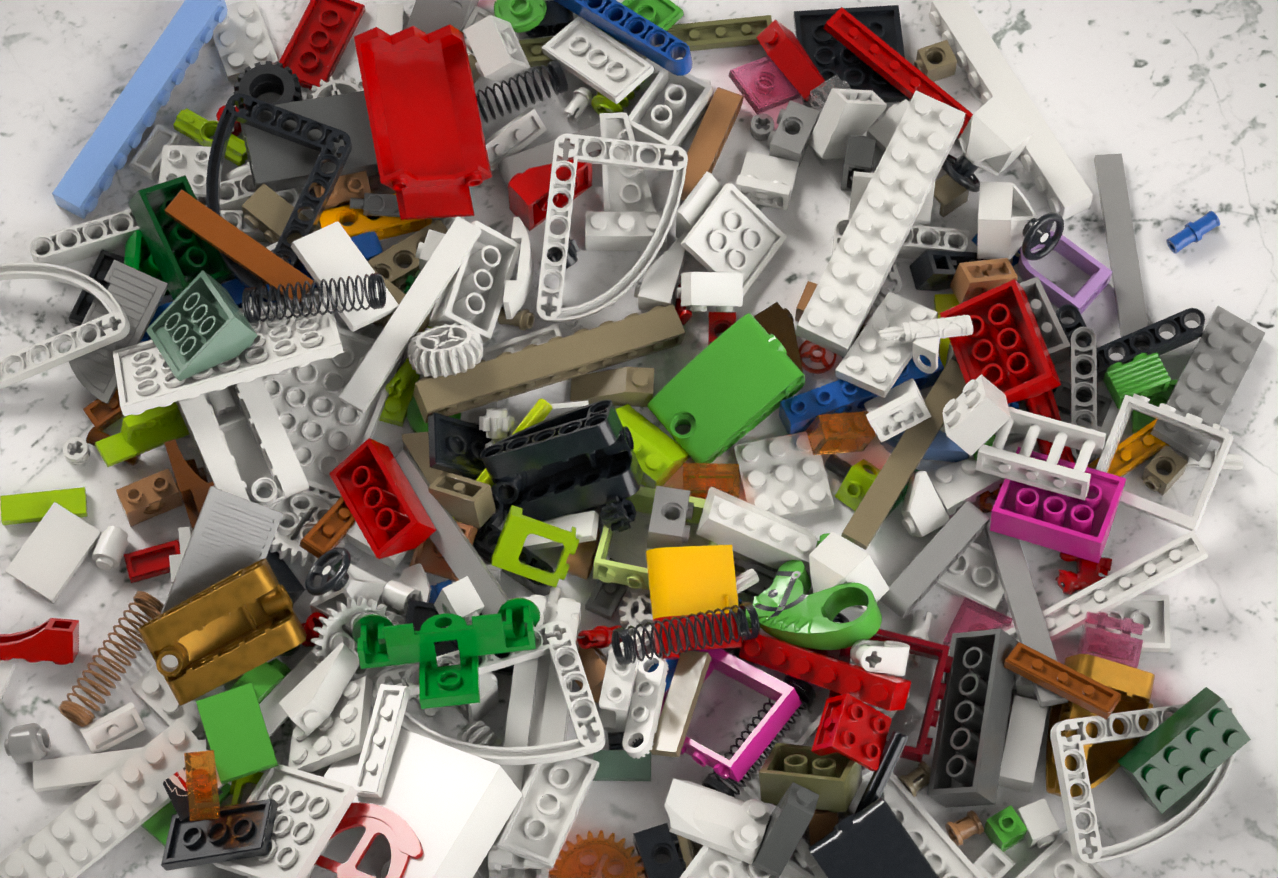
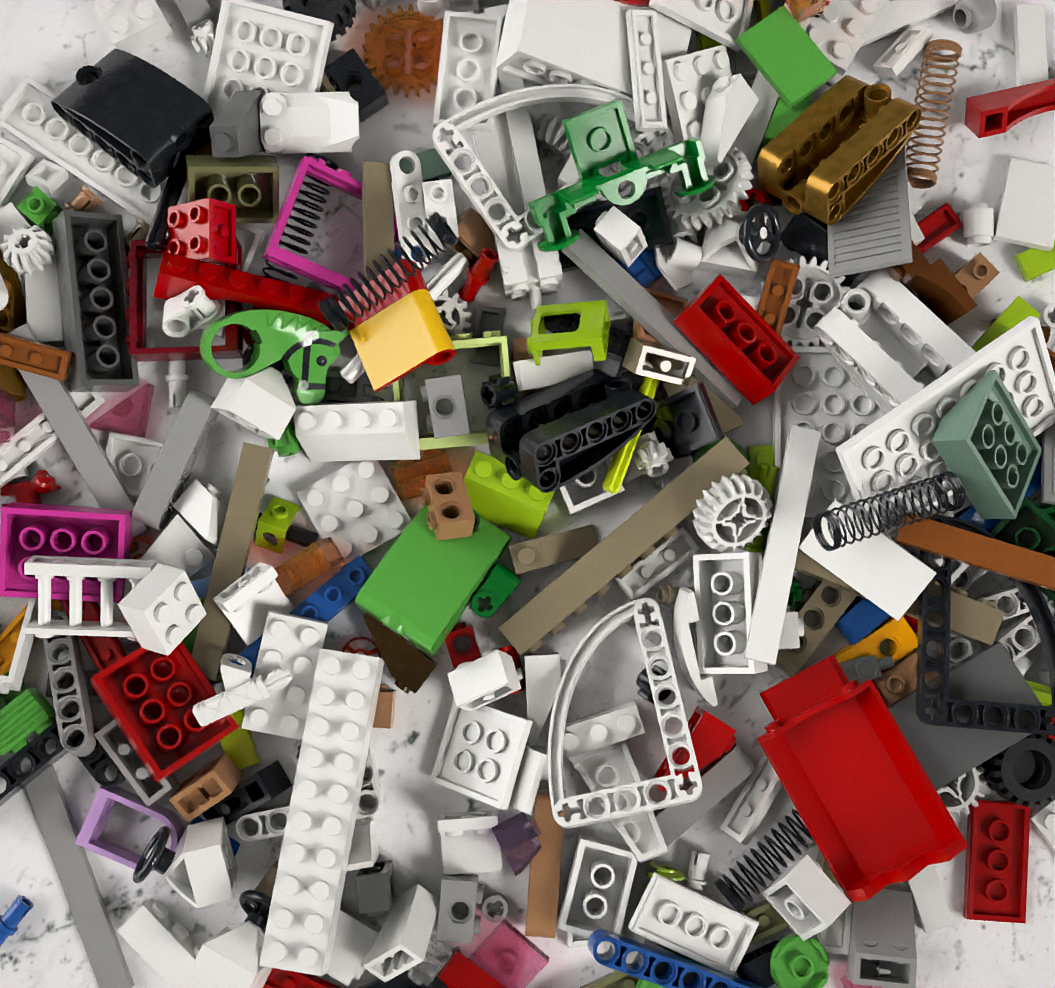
camera: 160 degrees right, 20 degrees up
none -> white gear [0,223,55,276]
none -> medium nougat brick [421,471,475,541]
none -> green piece [471,562,522,618]
none -> clear purple slope [491,812,542,876]

